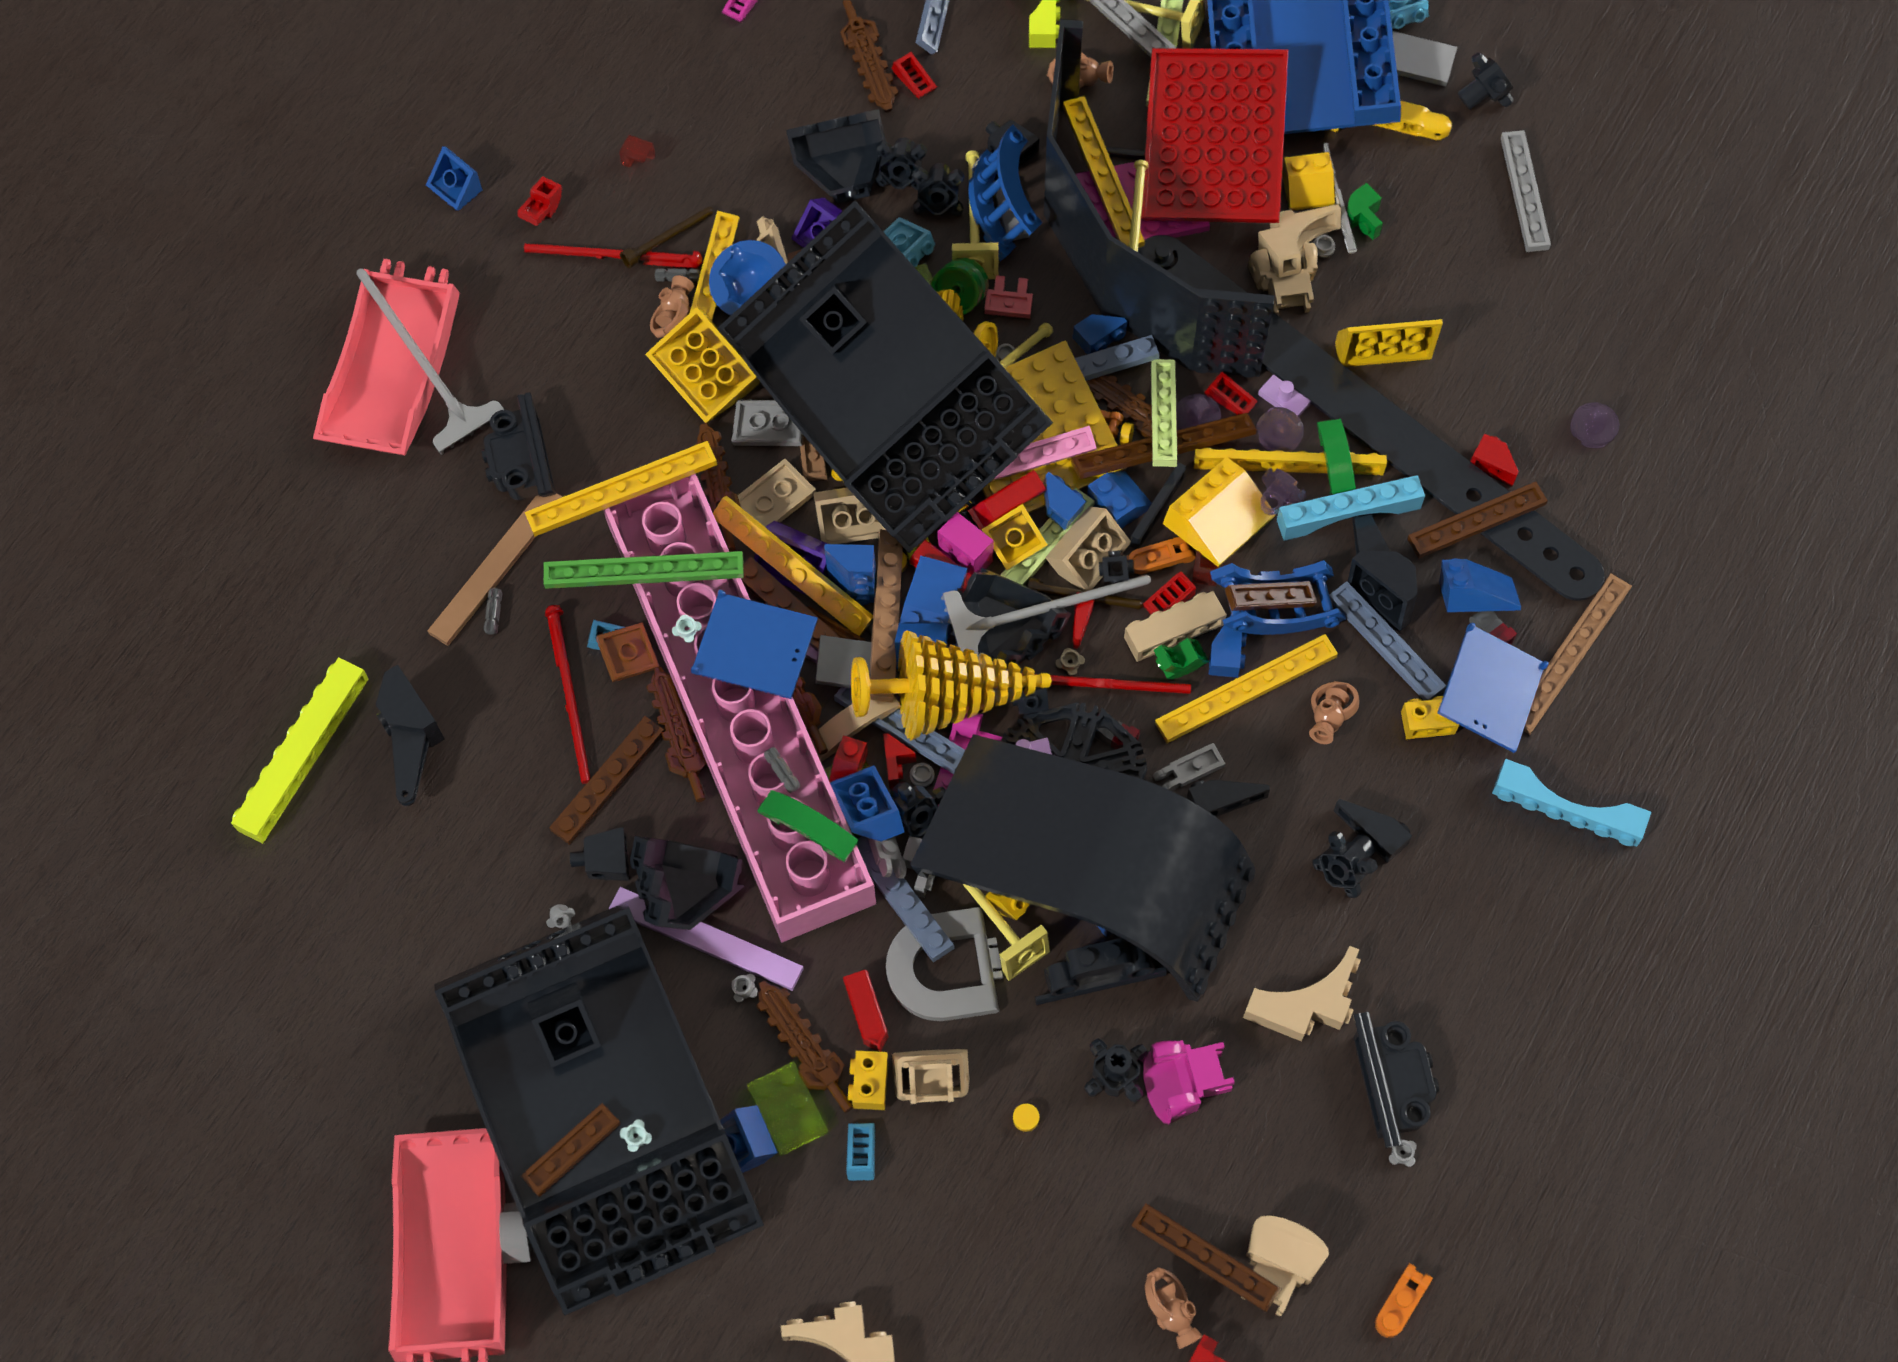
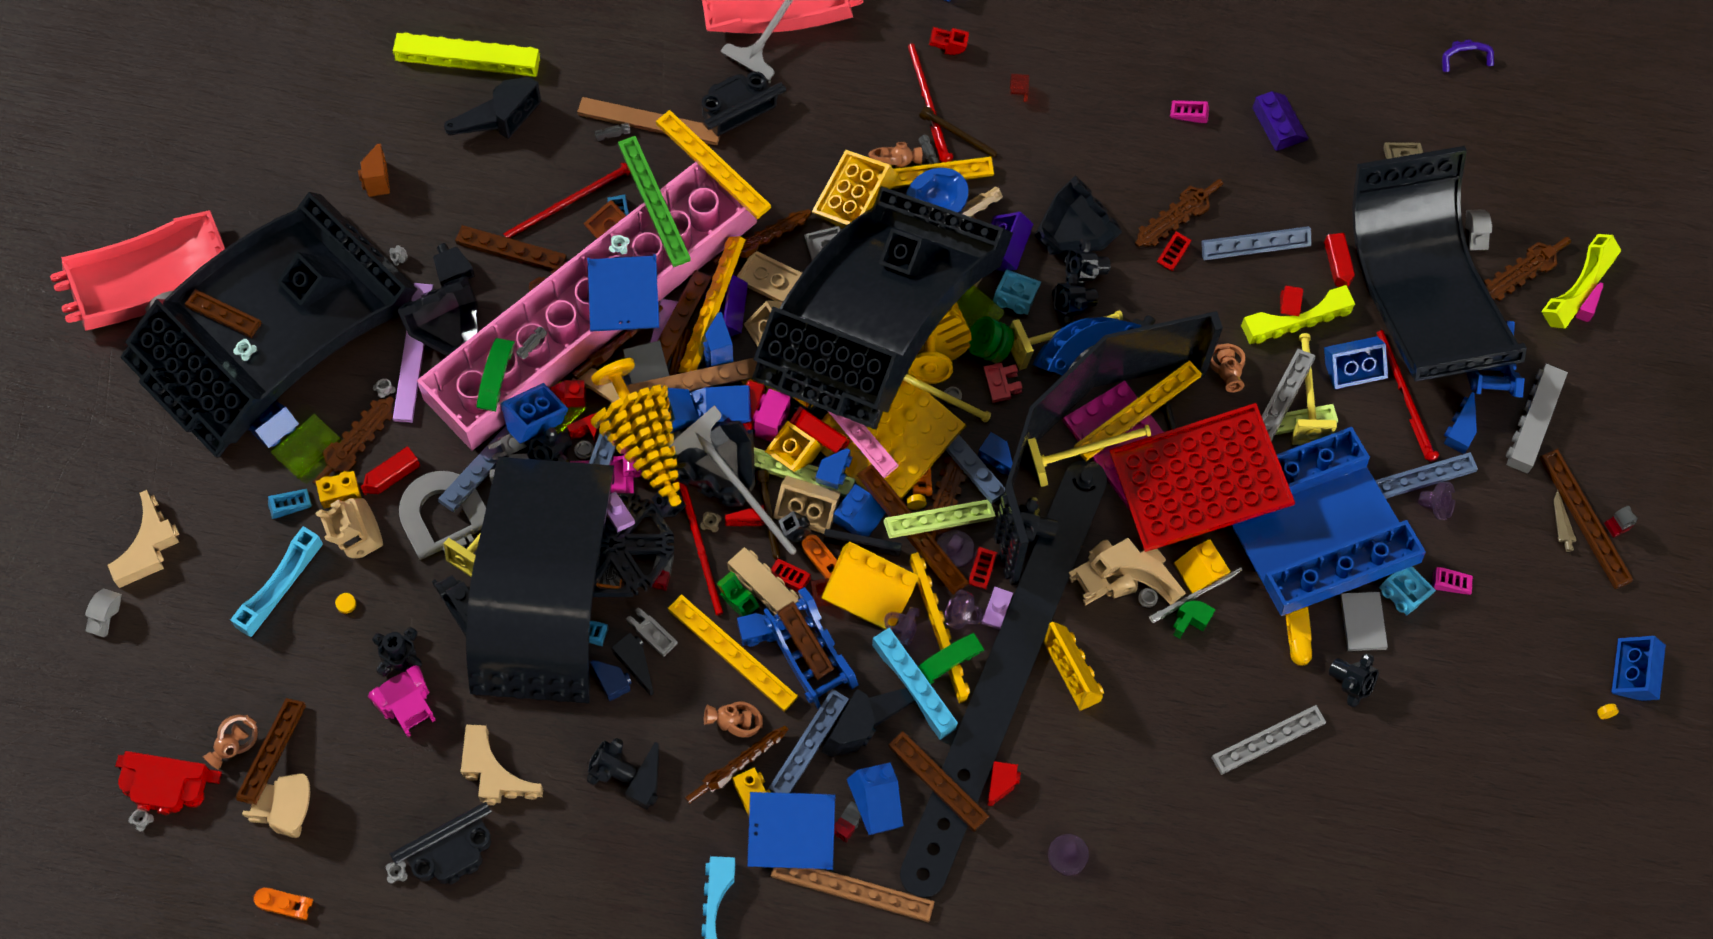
camera: 65 degrees right, 0 degrees up
none -> medium azure arch [230,526,323,638]
none -> dark orange slope [358,143,390,197]
none -> dark blue slope [590,660,632,701]
none -> reddish brown bar [685,726,789,804]

